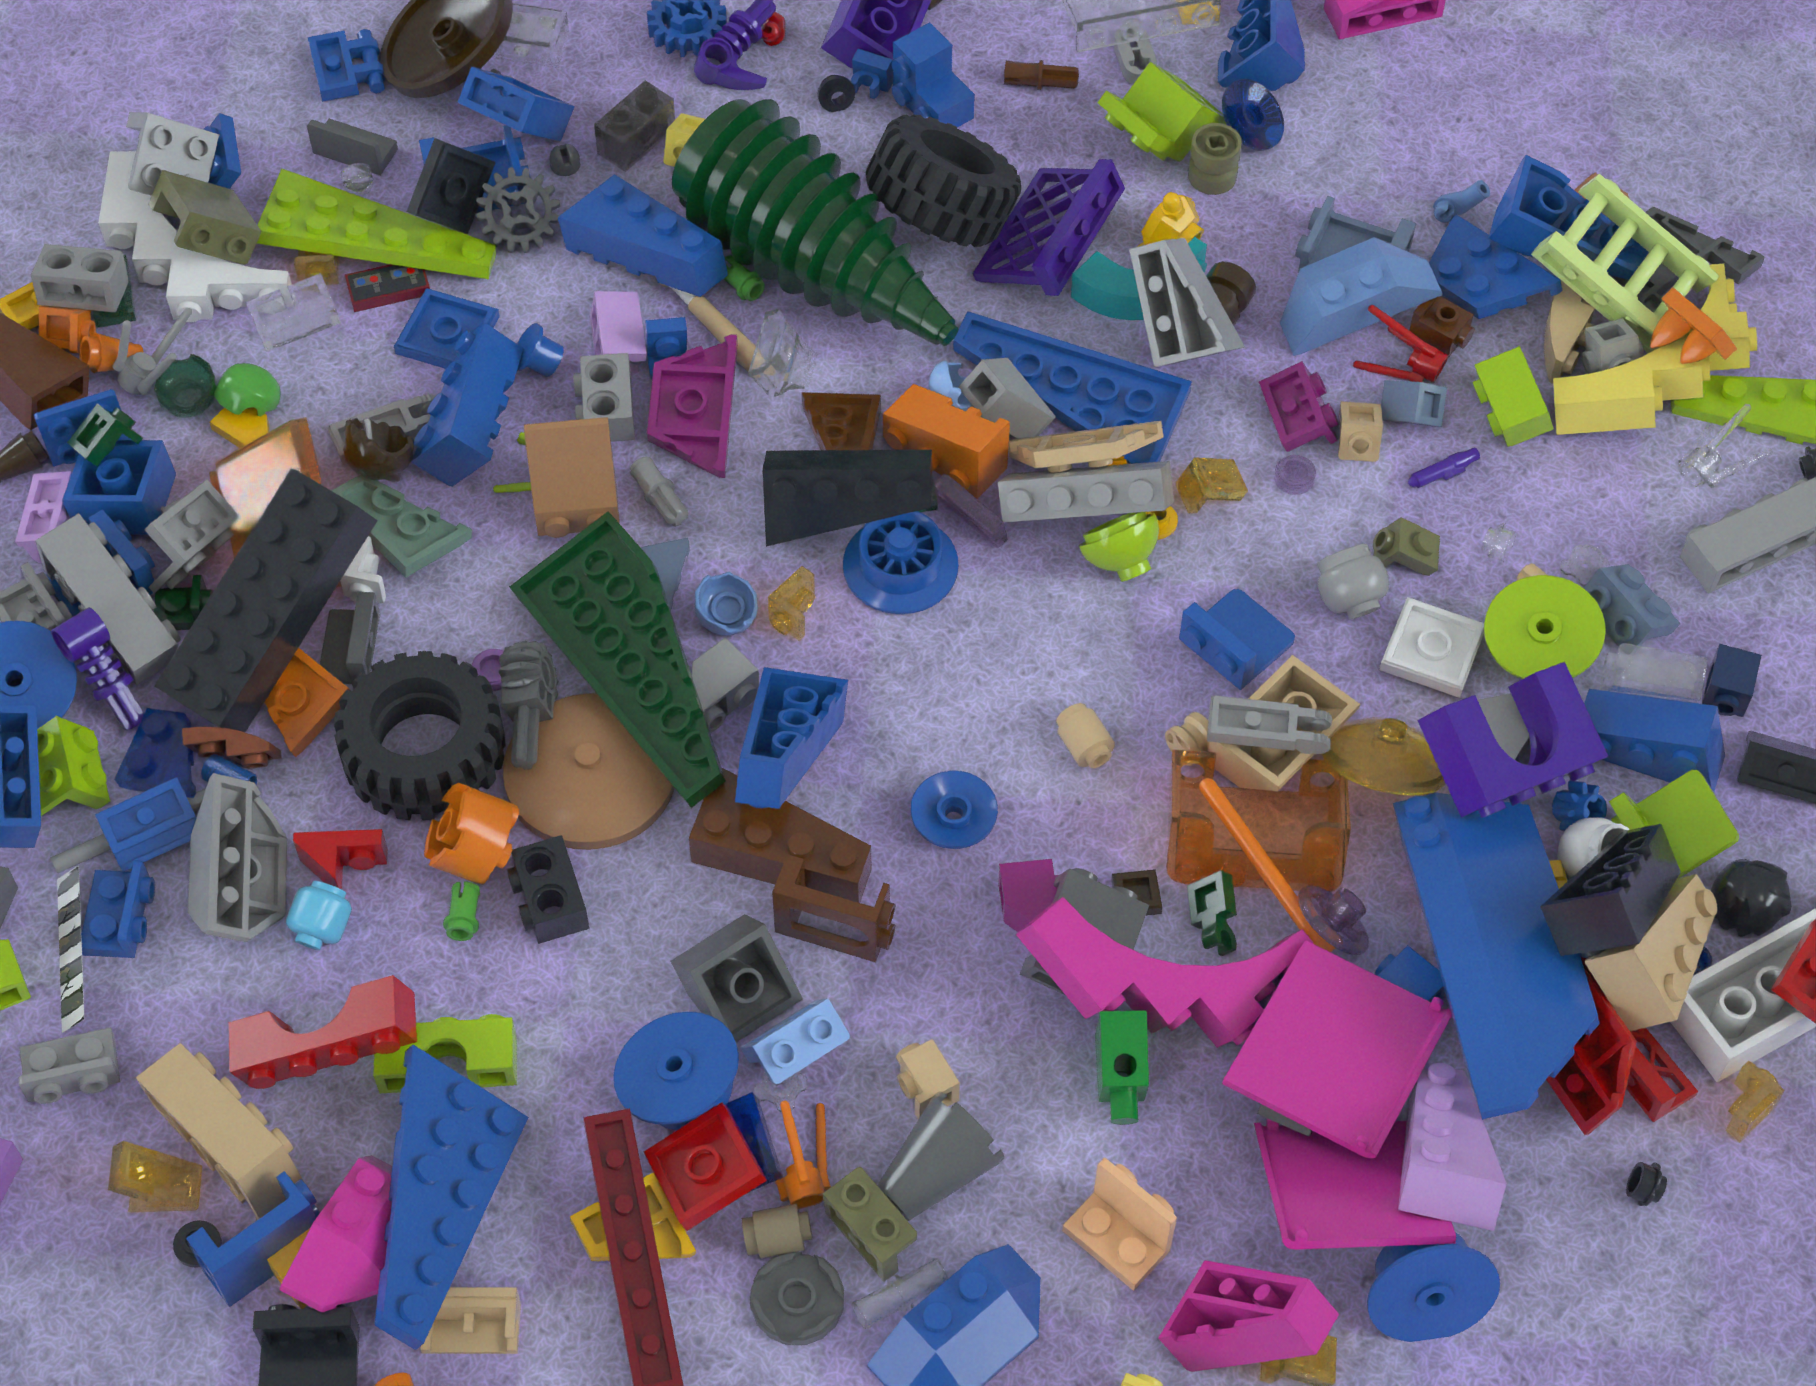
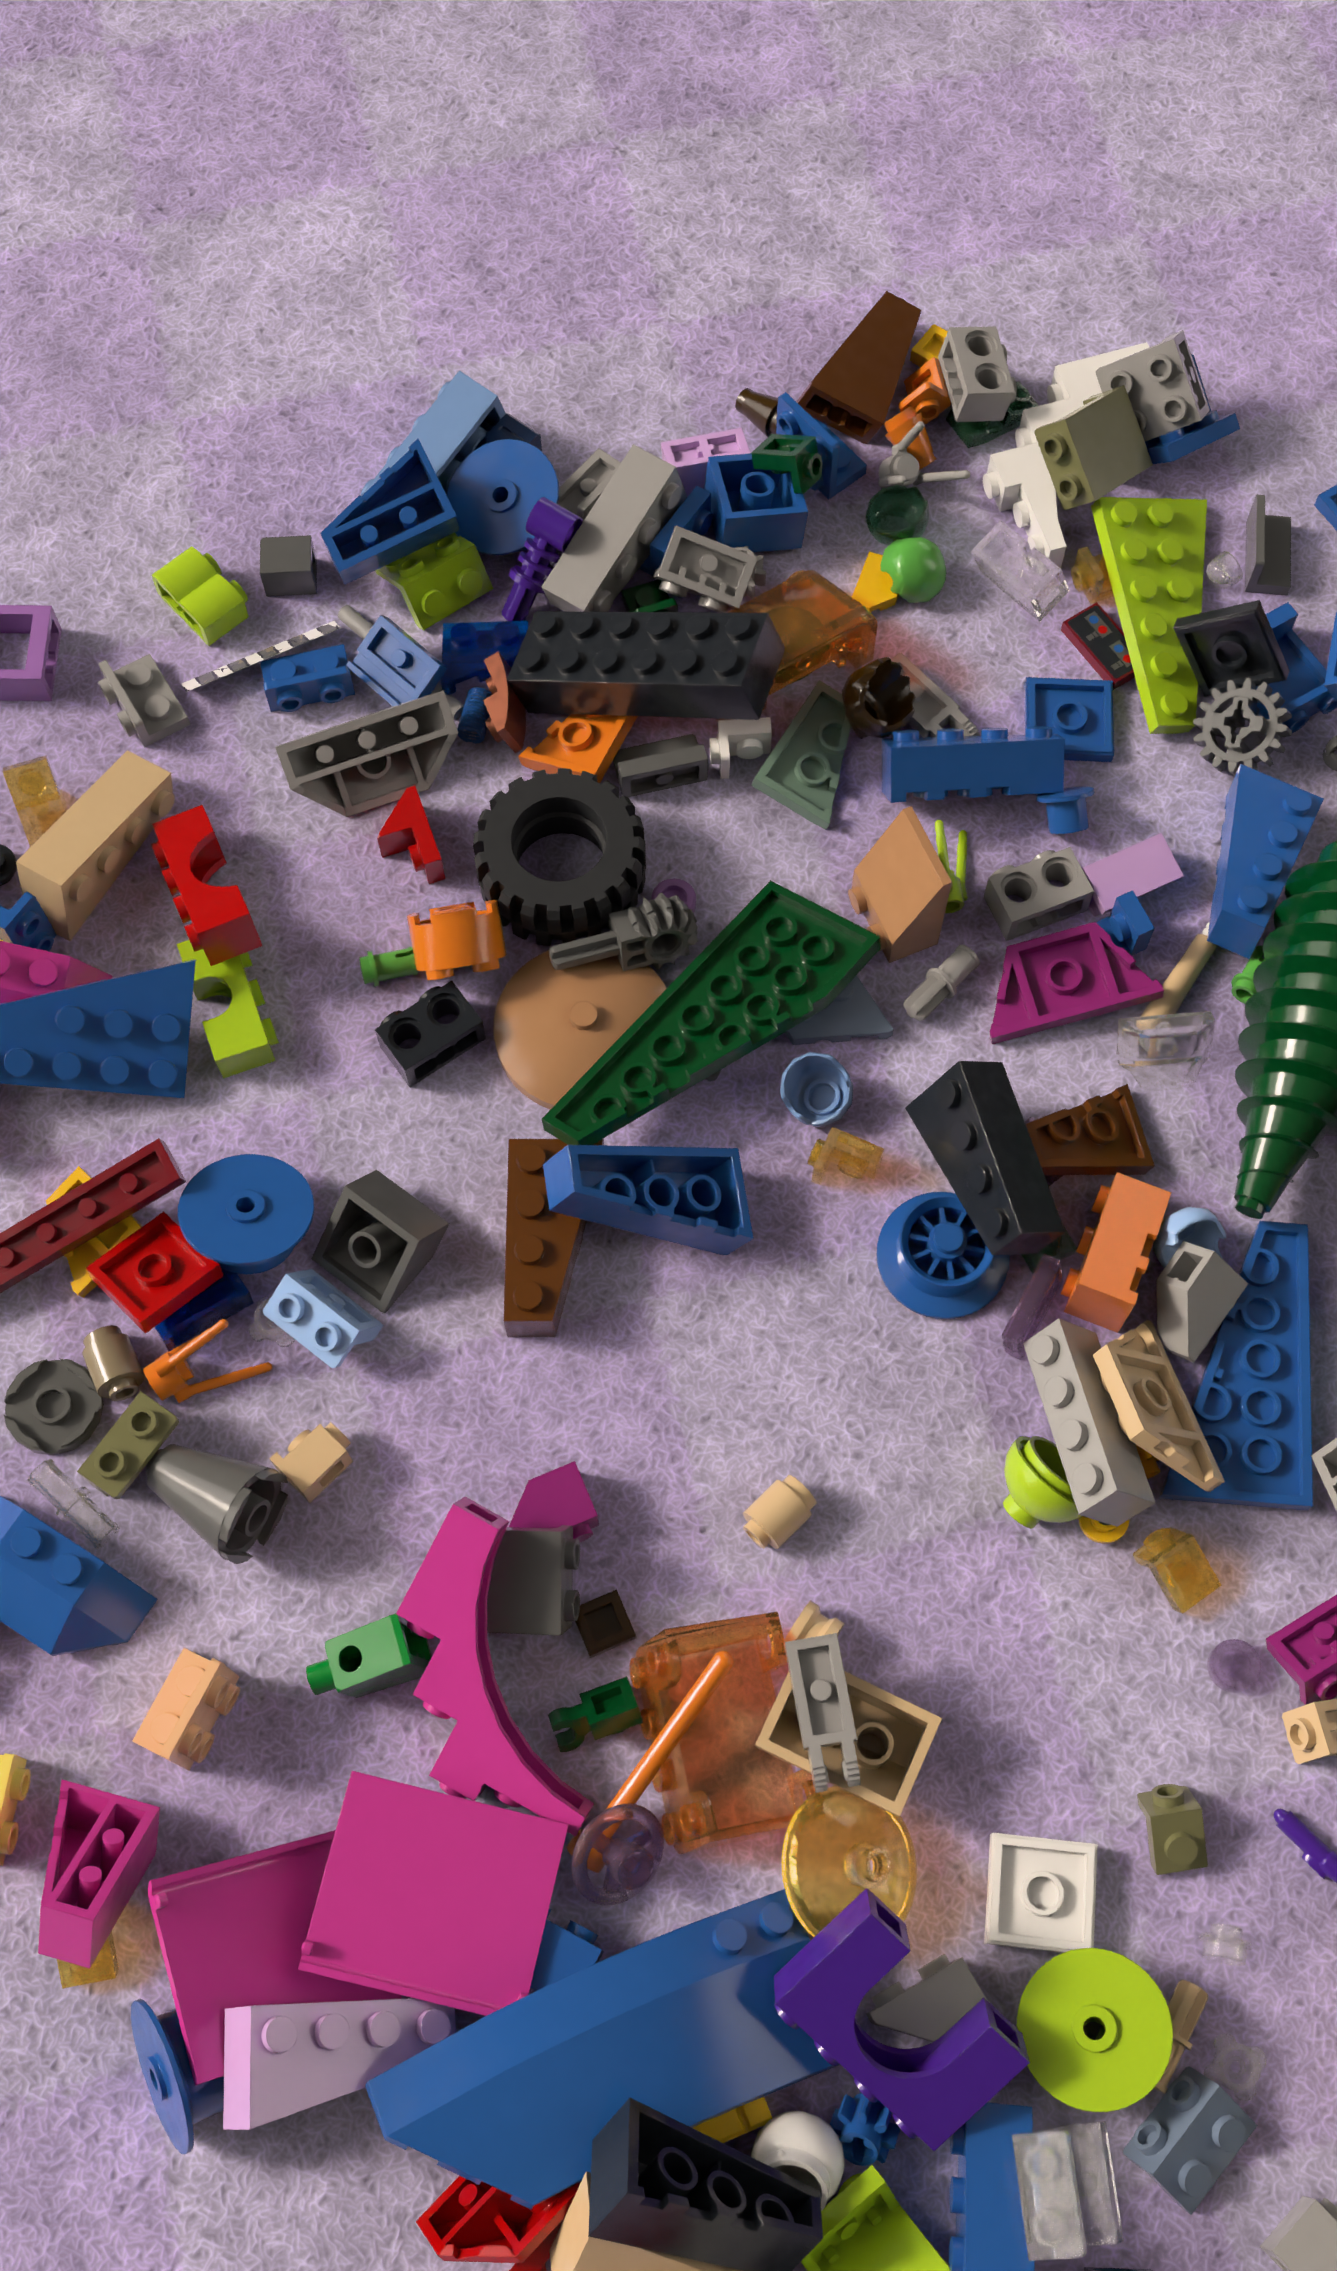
camera: 75 degrees right, 10 degrees up
medium azure head [286,881,352,950] -> none
light grey slope [691,637,759,733] -> none
reddish brown panel [772,854,896,962] -> none
blue dish [911,770,998,849] -> none
blue bracket [1179,589,1295,691] -> none
light grey piece [1317,544,1389,620] -> none

